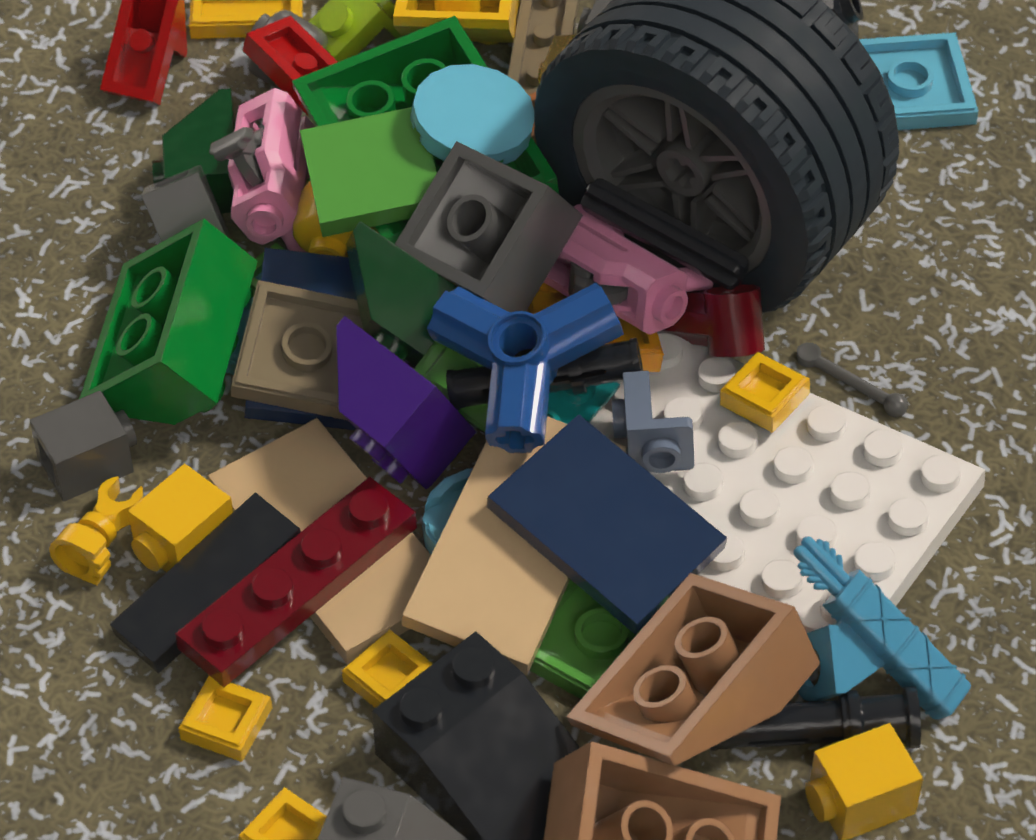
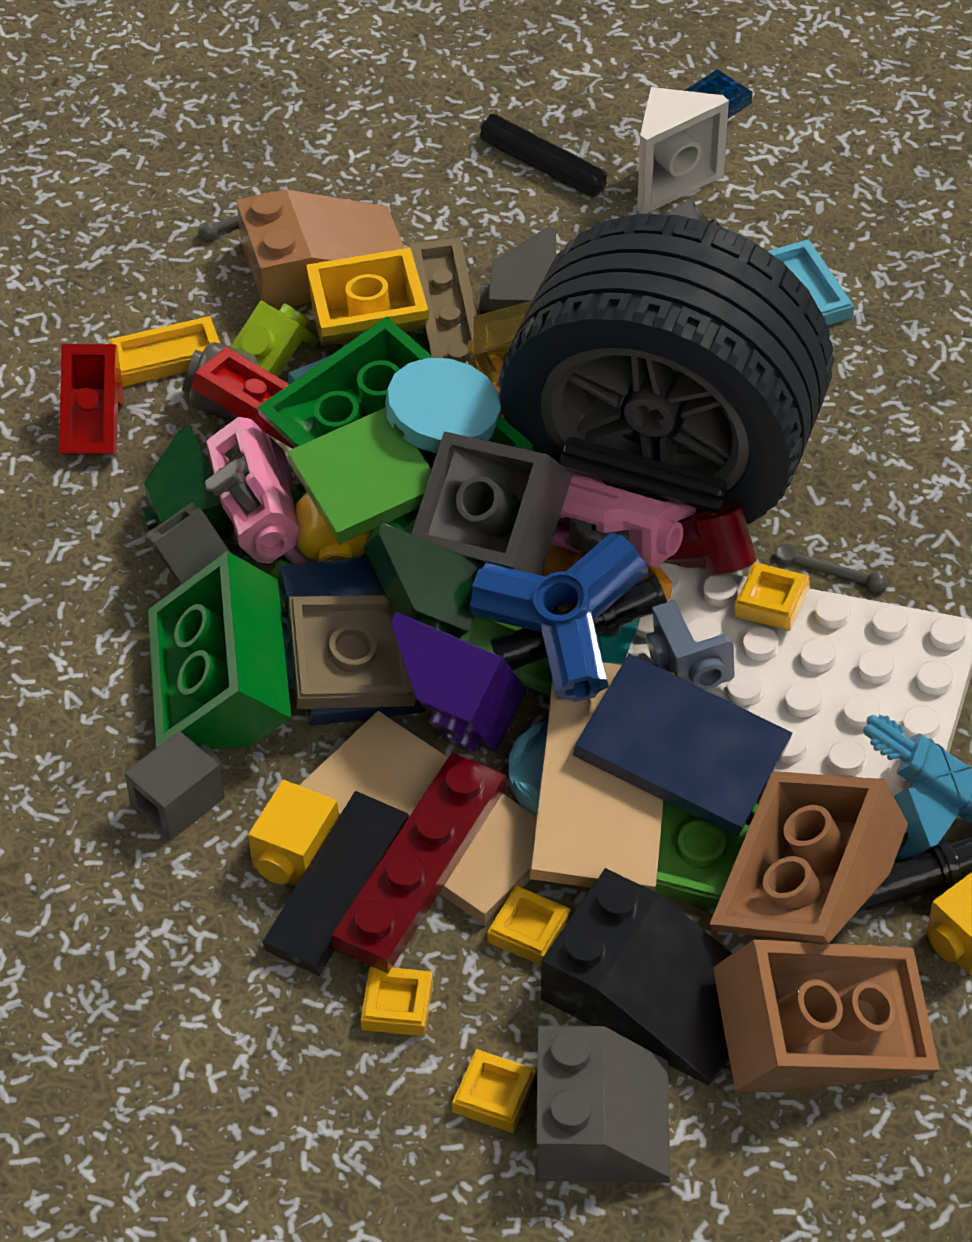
camera: 15 degrees left, 0 degrees up
yellow piece [49,476,143,585] -> none

